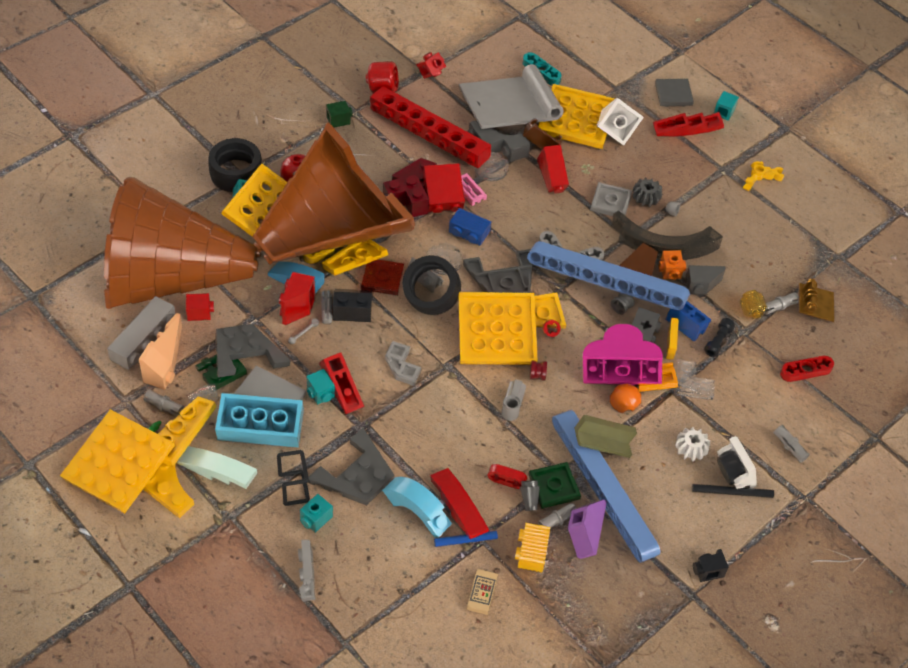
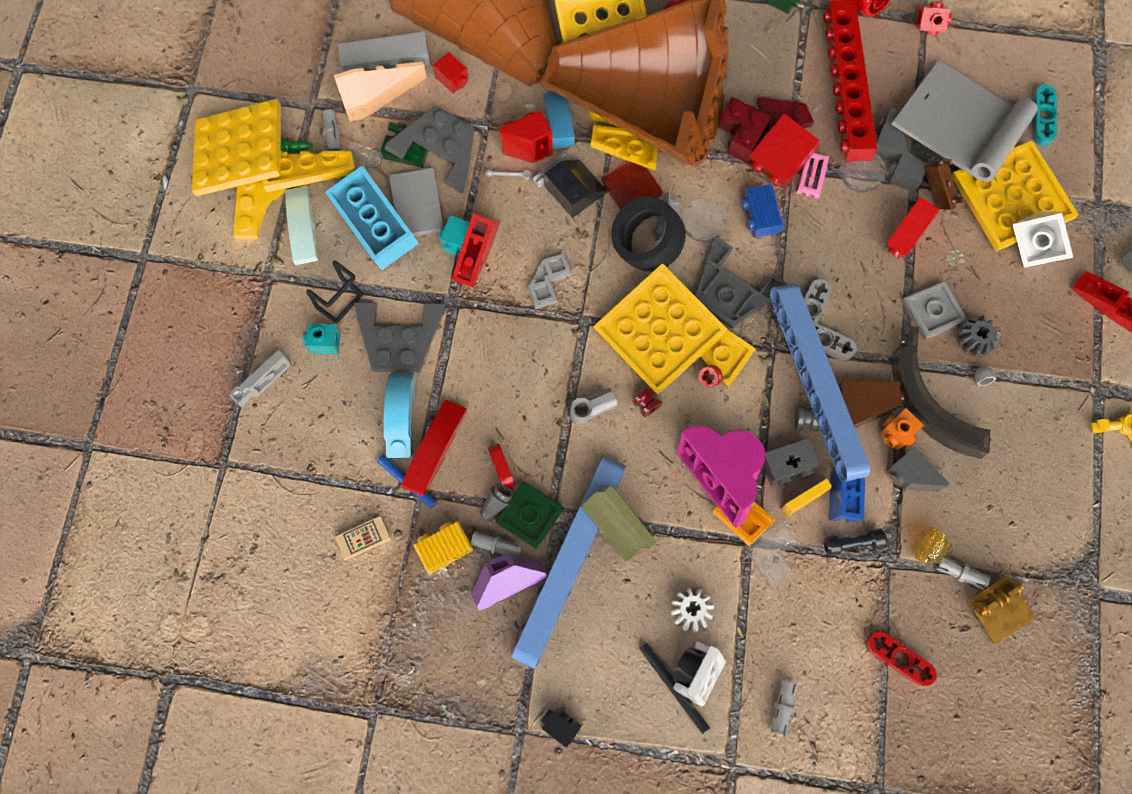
camera: 55 degrees right, 20 degrees up
orange hair [610,383,641,413] -> none

